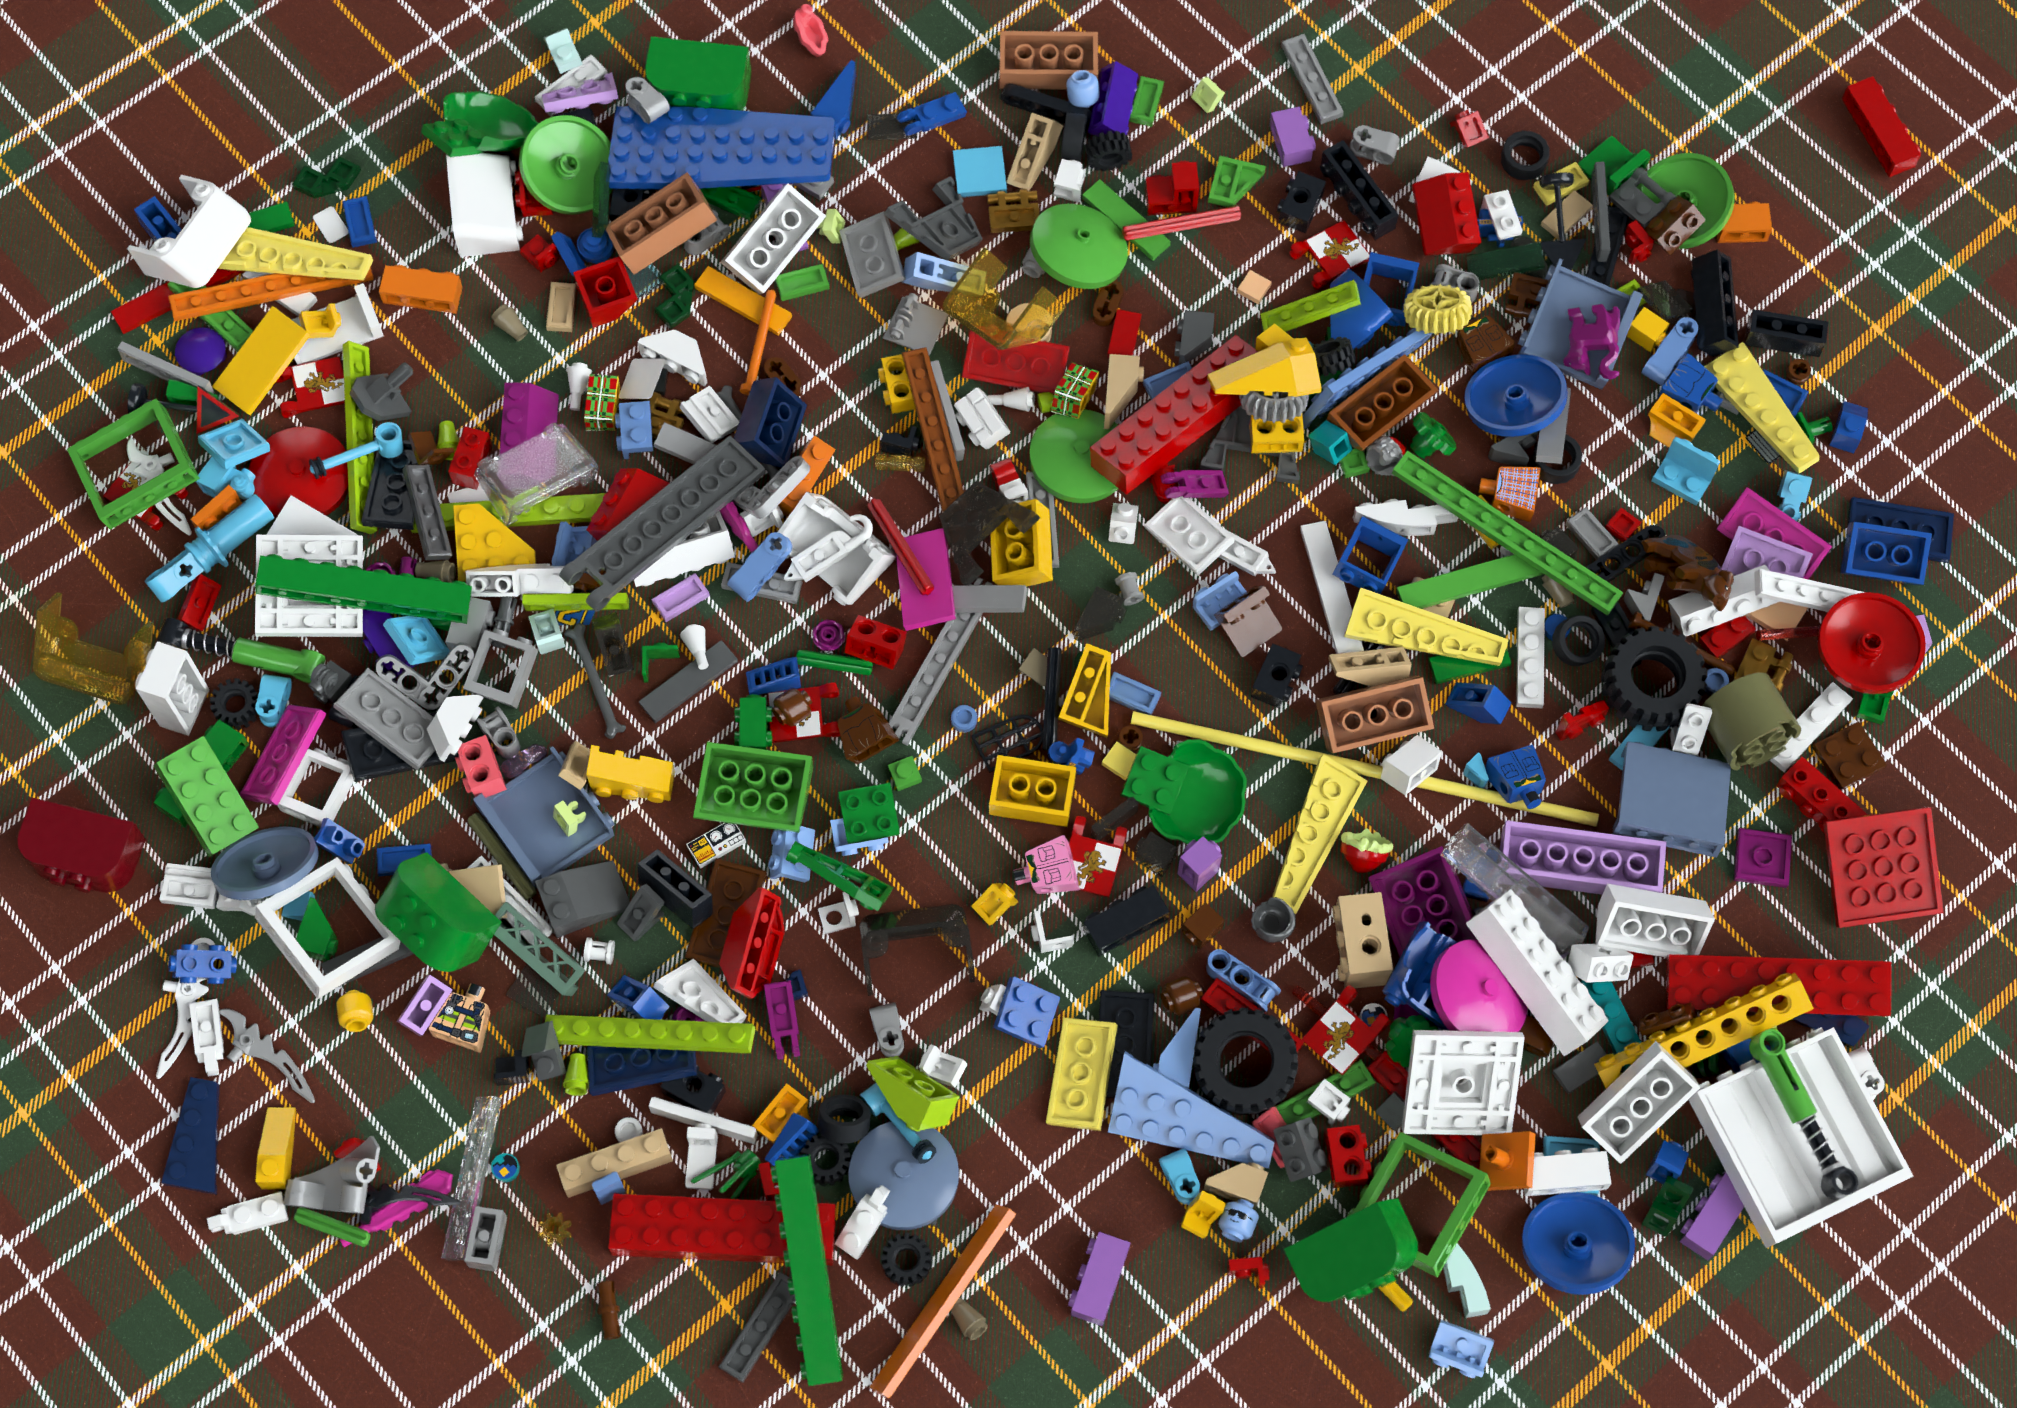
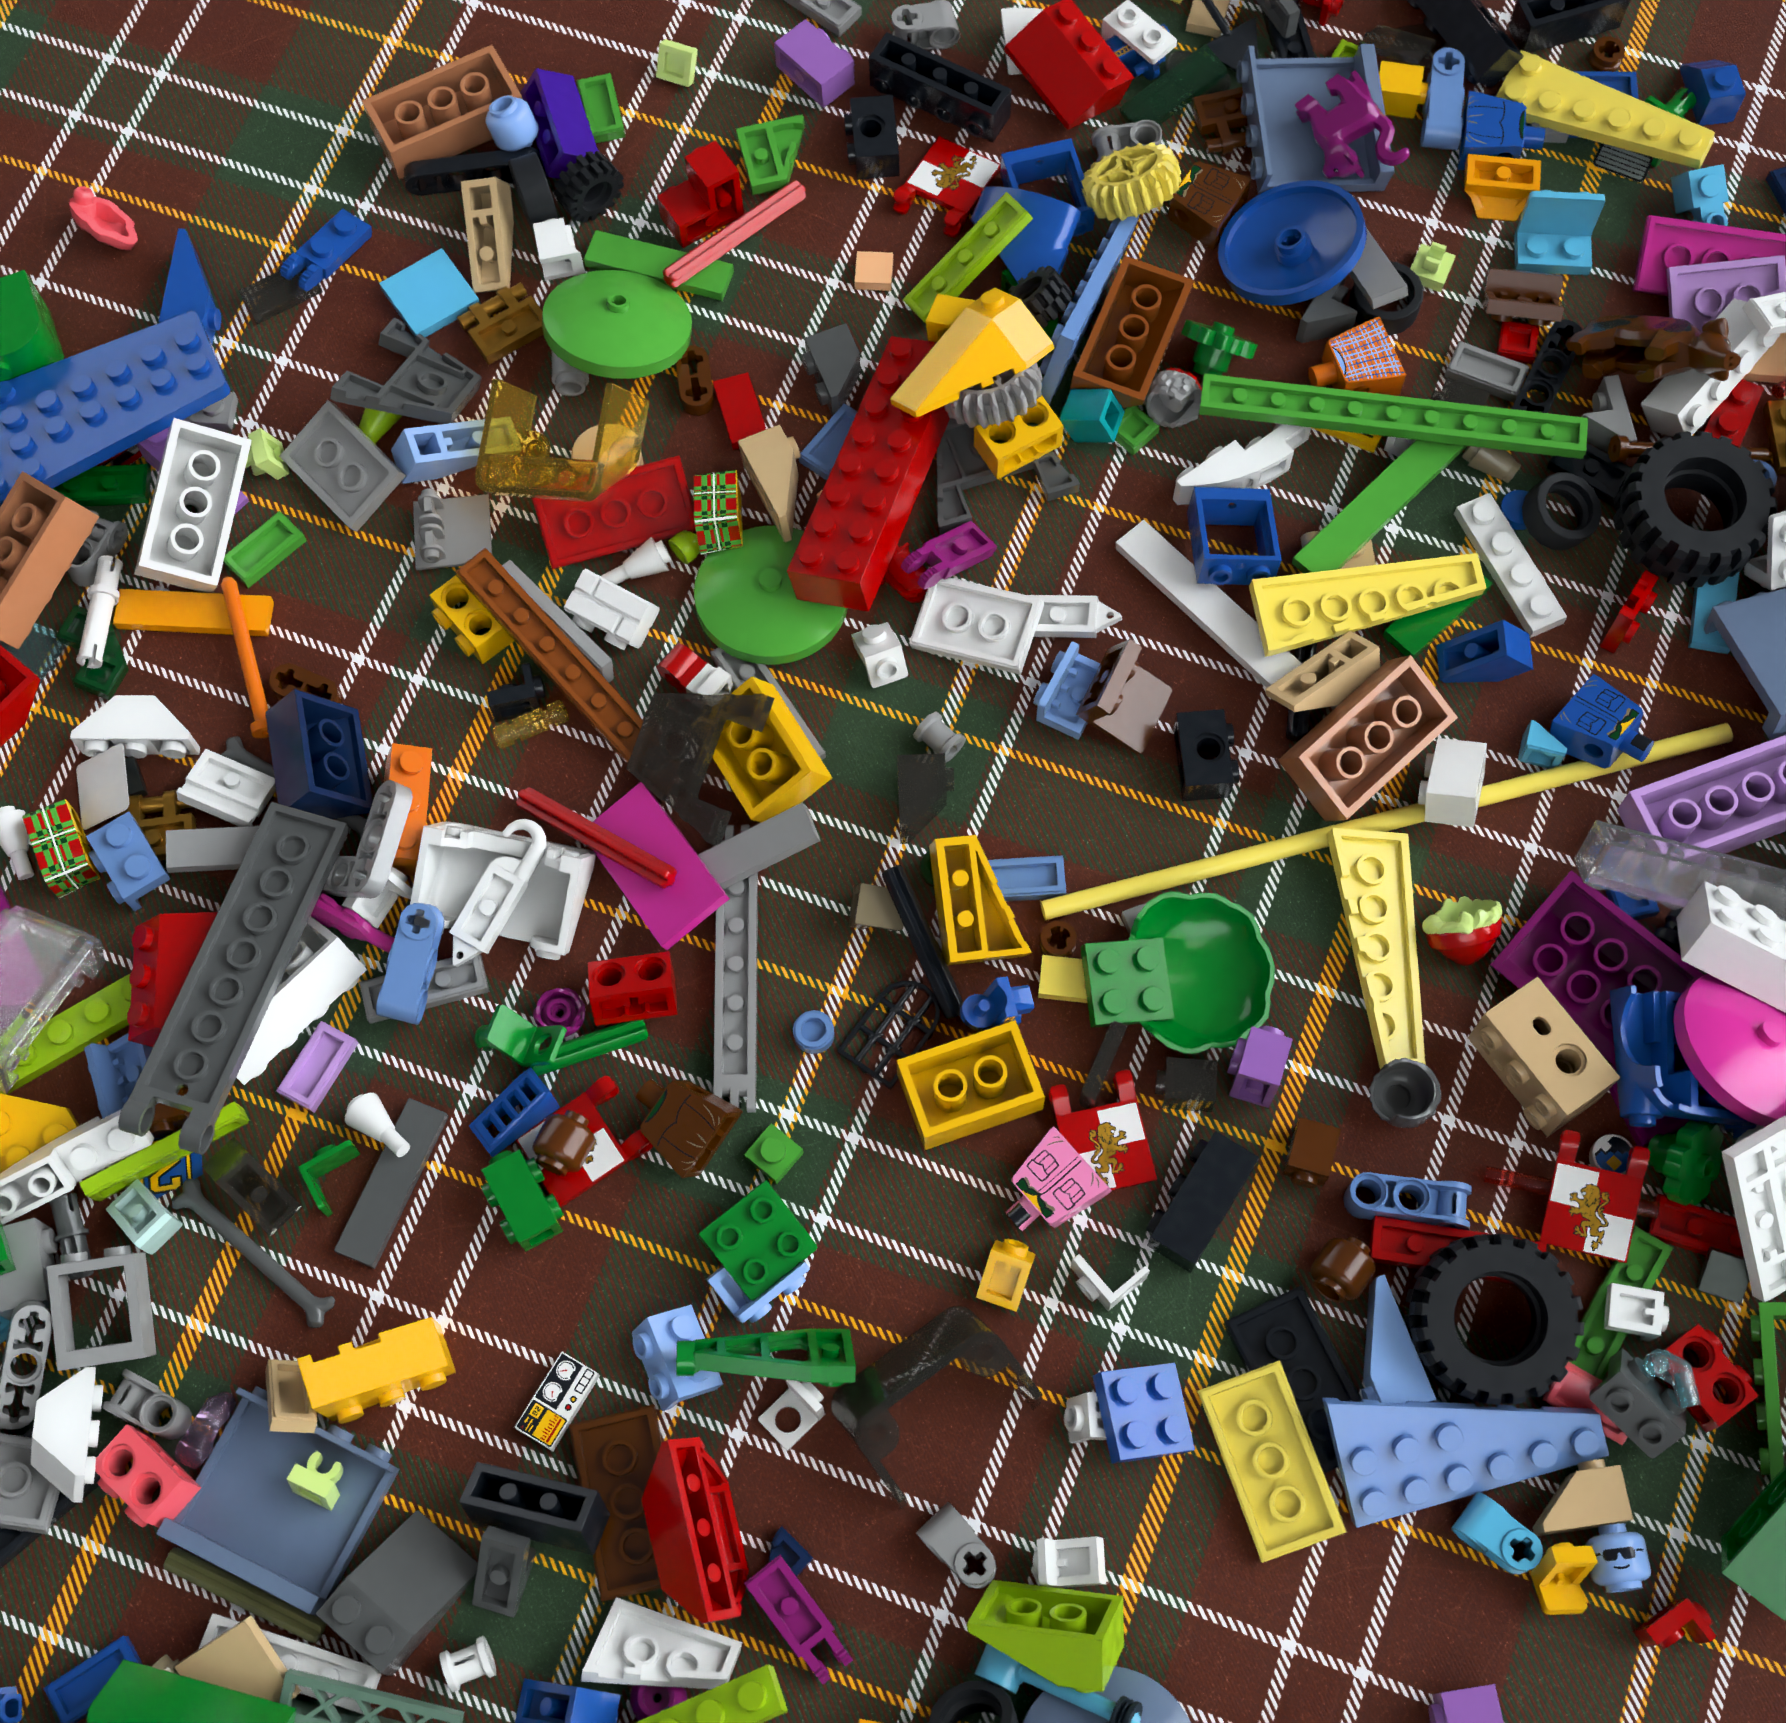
camera: 25 degrees left, 0 degrees up
bright green slope [693,742,813,833] -> none
none -> white pin [76,555,123,669]
none -> green bracket [475,1005,567,1067]
none -> yellowish green tile [1410,242,1456,292]
none -> reddish brown bracket [1482,267,1564,326]
none -> clear light blue arm [1643,1349,1701,1408]

